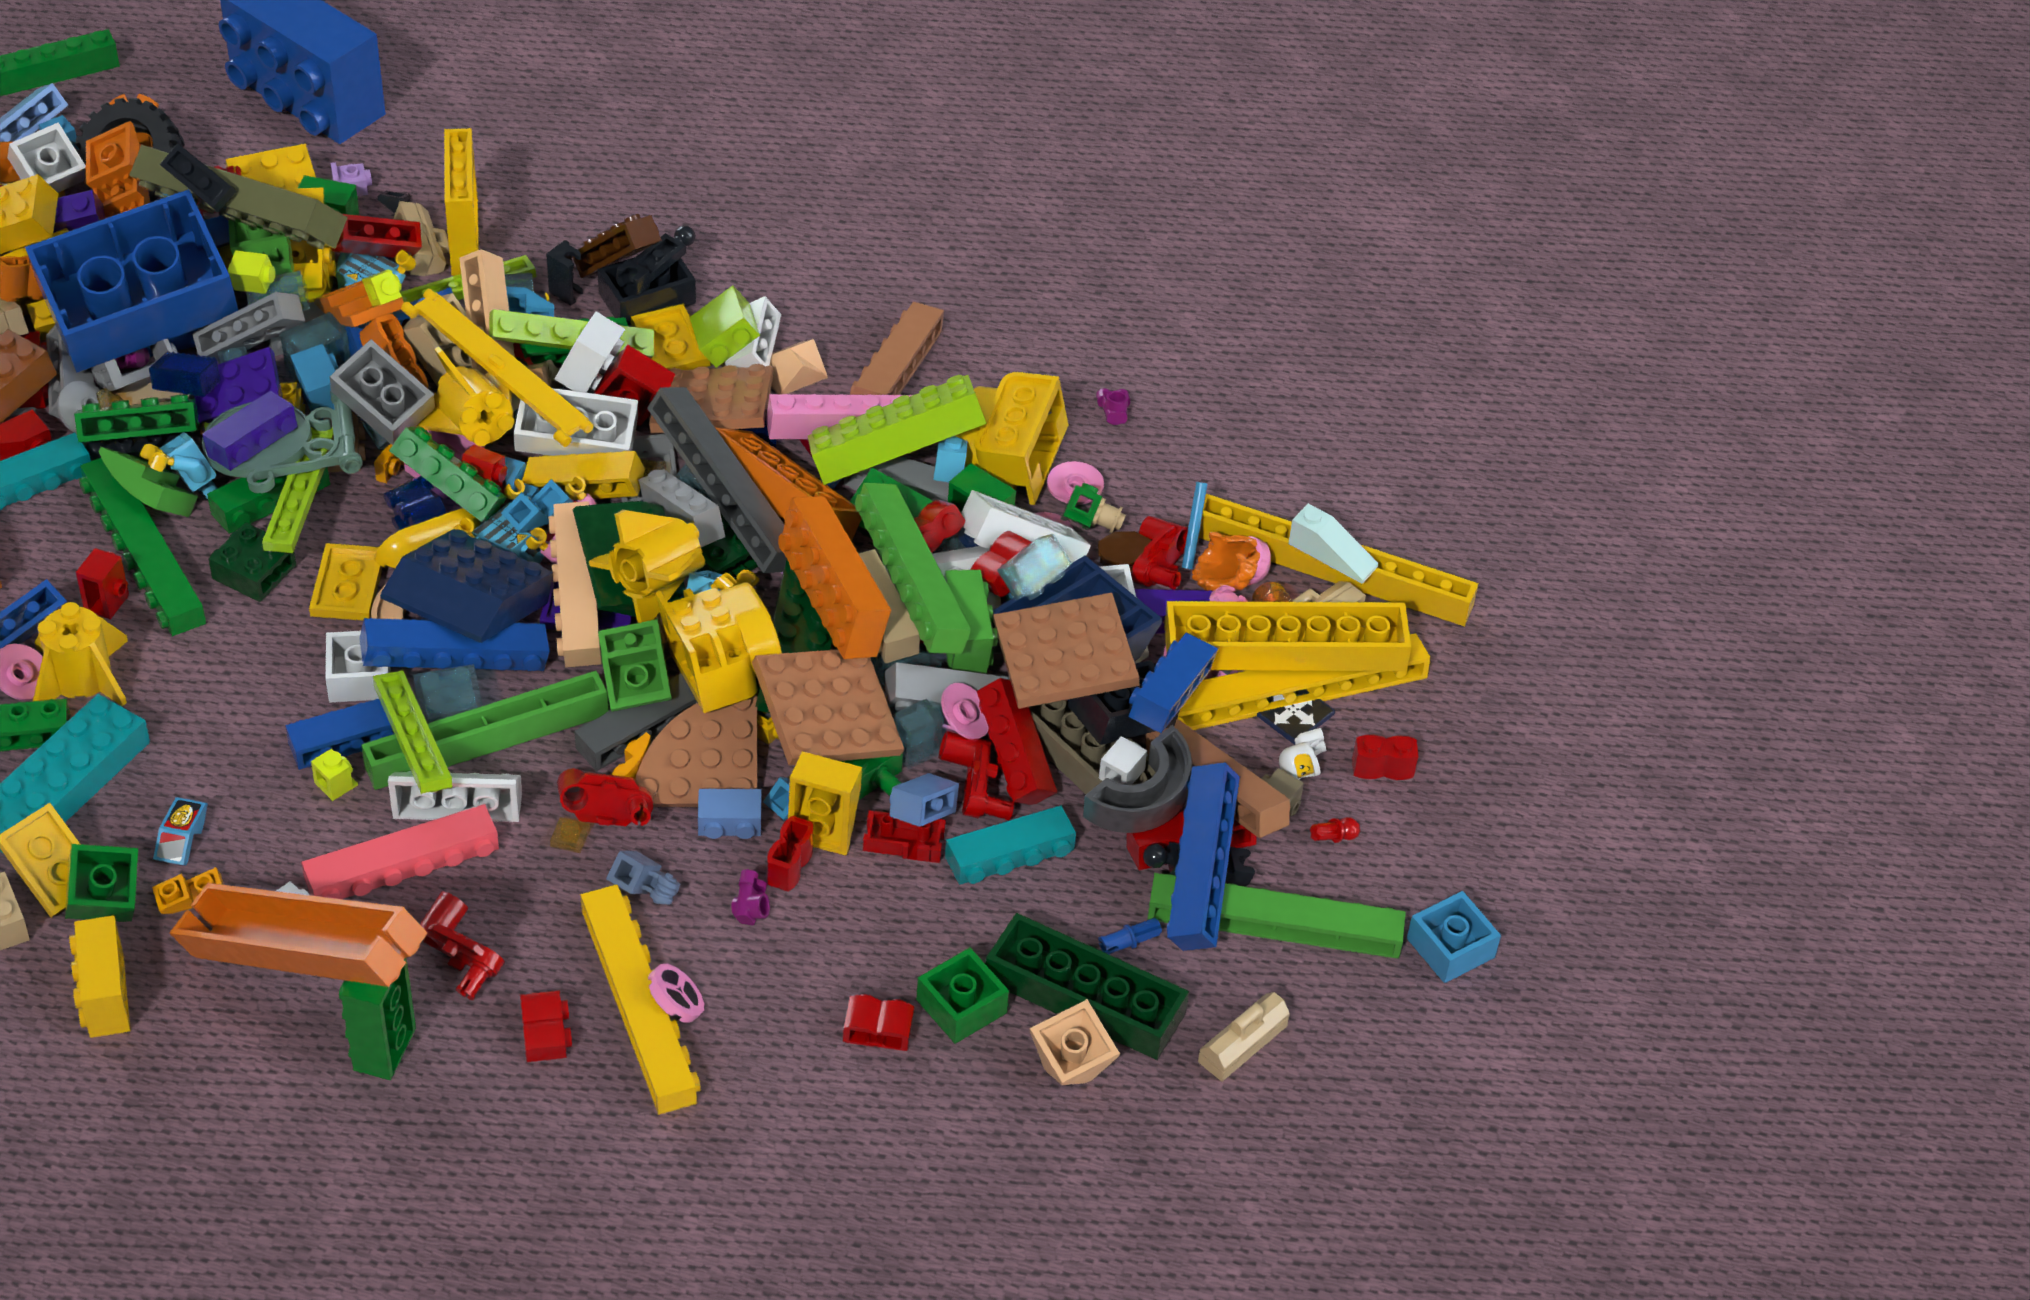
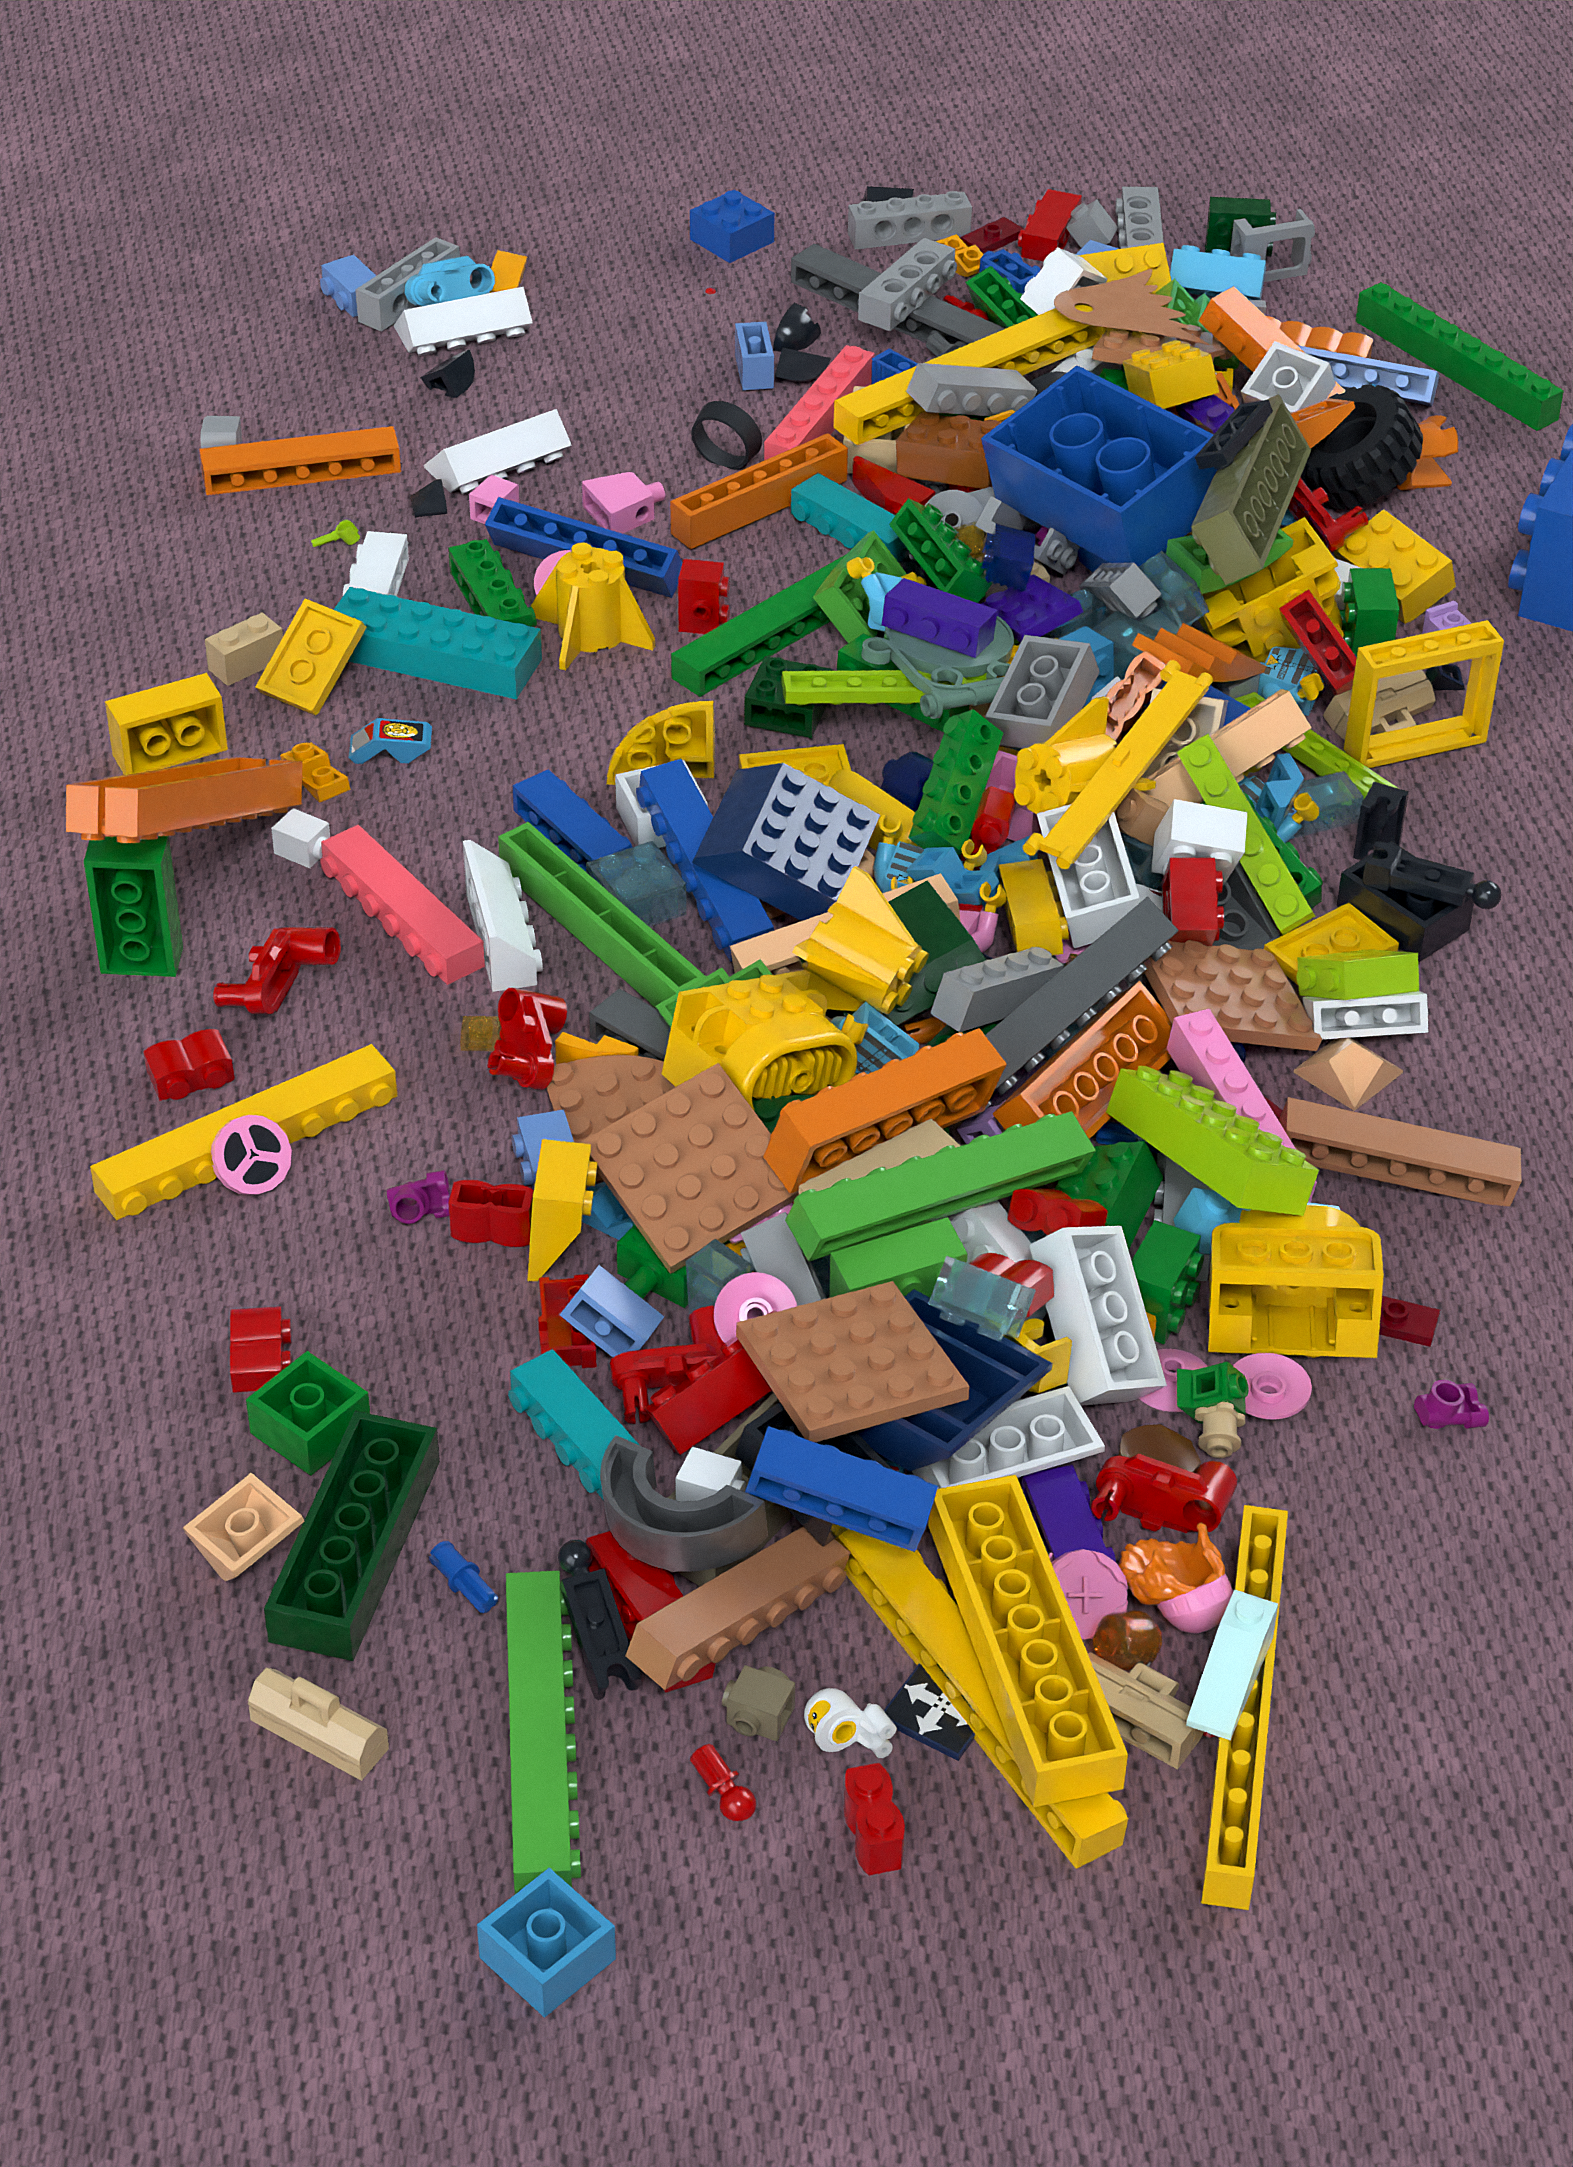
camera: 80 degrees right, 5 degrees down
green brick [65,844,138,922] -> none
neon yellow brick [227,250,275,294] -> none
neon yellow brick [311,748,358,801] -> none
neon yellow brick [362,269,402,306] -> none
lime plate [373,670,452,794] -> none
reddish brown brick [572,214,662,279] -> none
sand blue brick [606,851,680,905] -> none
blue brick [1167,762,1240,951] -> none
dark azure bar [1182,482,1208,569] -> none
none -> yellow brick [607,701,715,785]

